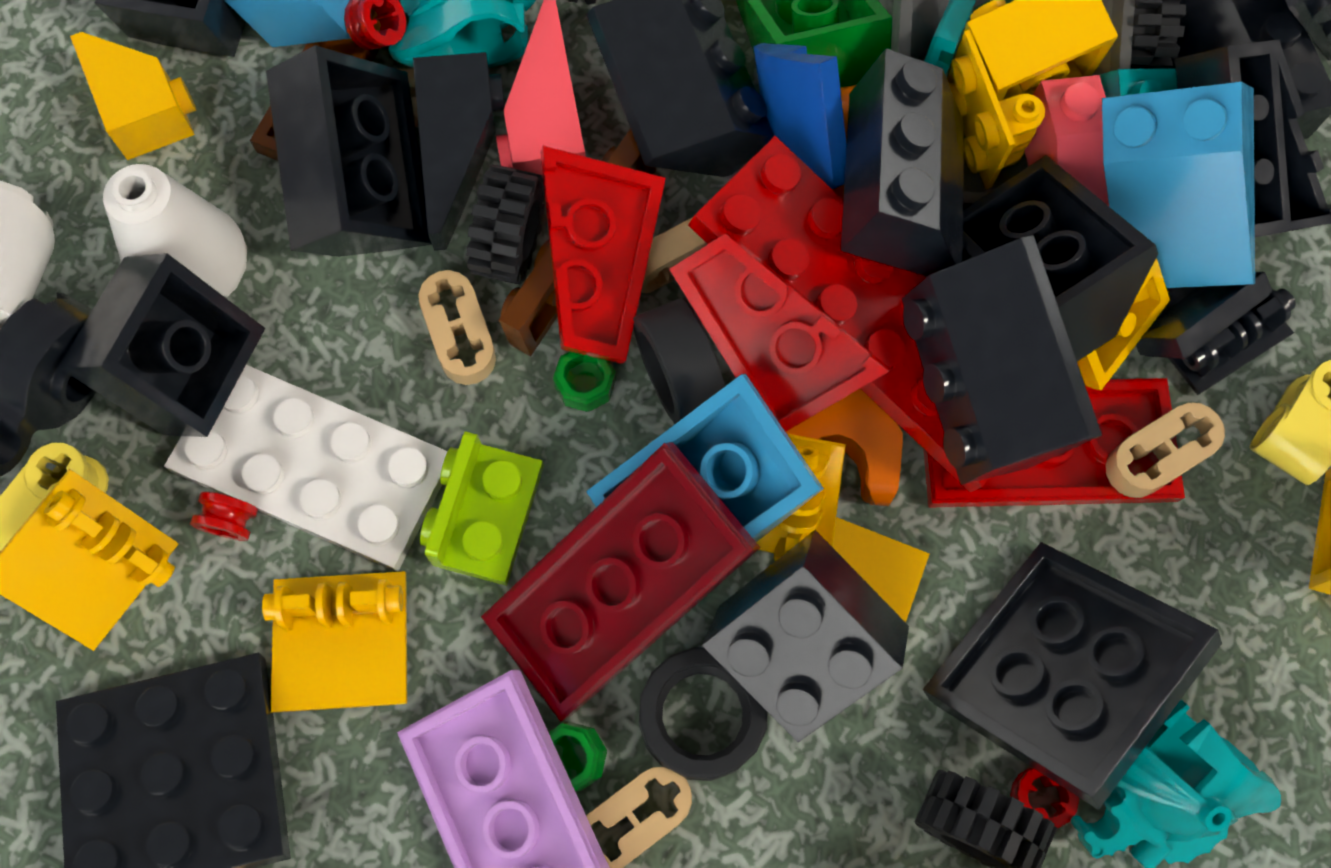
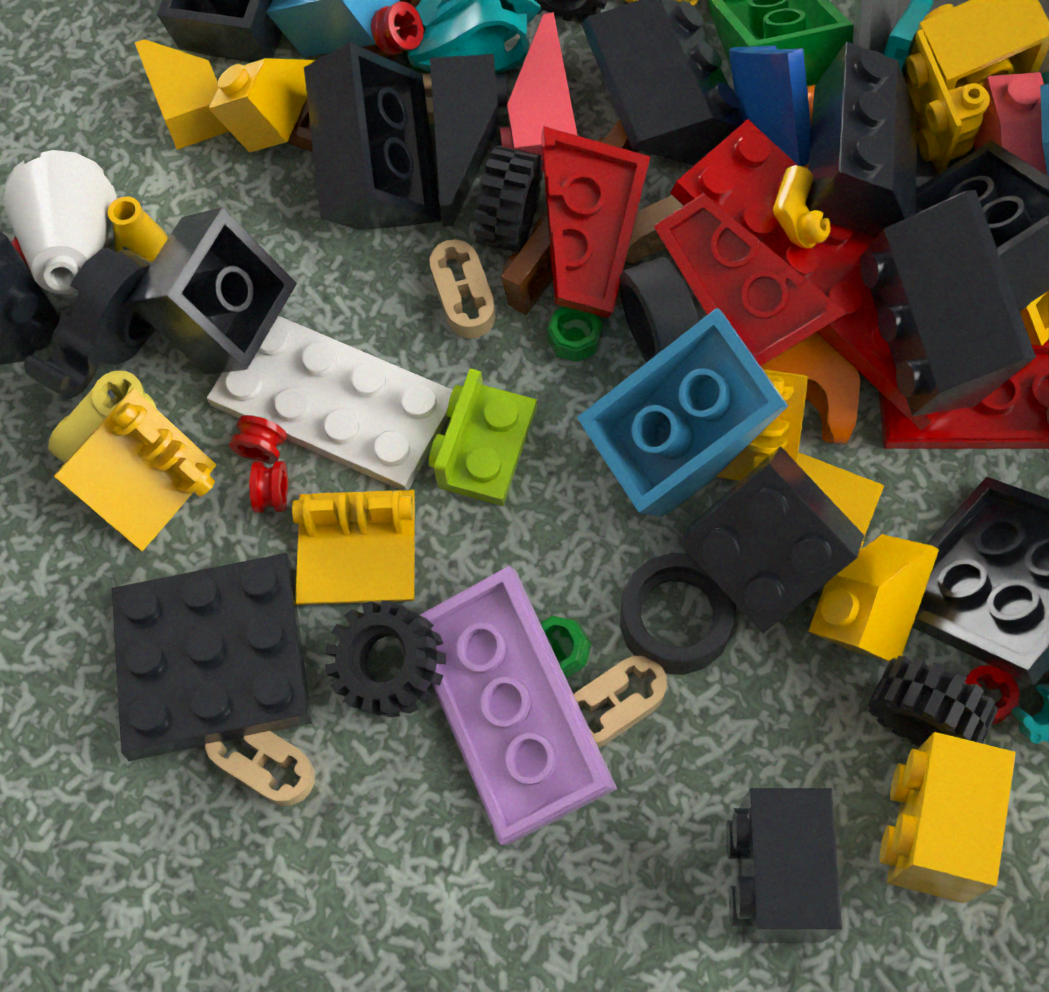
camera: 10 degrees right, 5 degrees down
white cone [103,164,247,297] -> none
dark red tile [481,442,761,722] -> none
none -> yellow cone [108,197,168,261]
none -> yellow slope [209,58,315,153]
none -> red bush [249,461,288,513]
none -> black tyre [325,600,446,717]
none -> yellow arm [773,166,831,248]
none -> yellow slope [808,534,939,663]

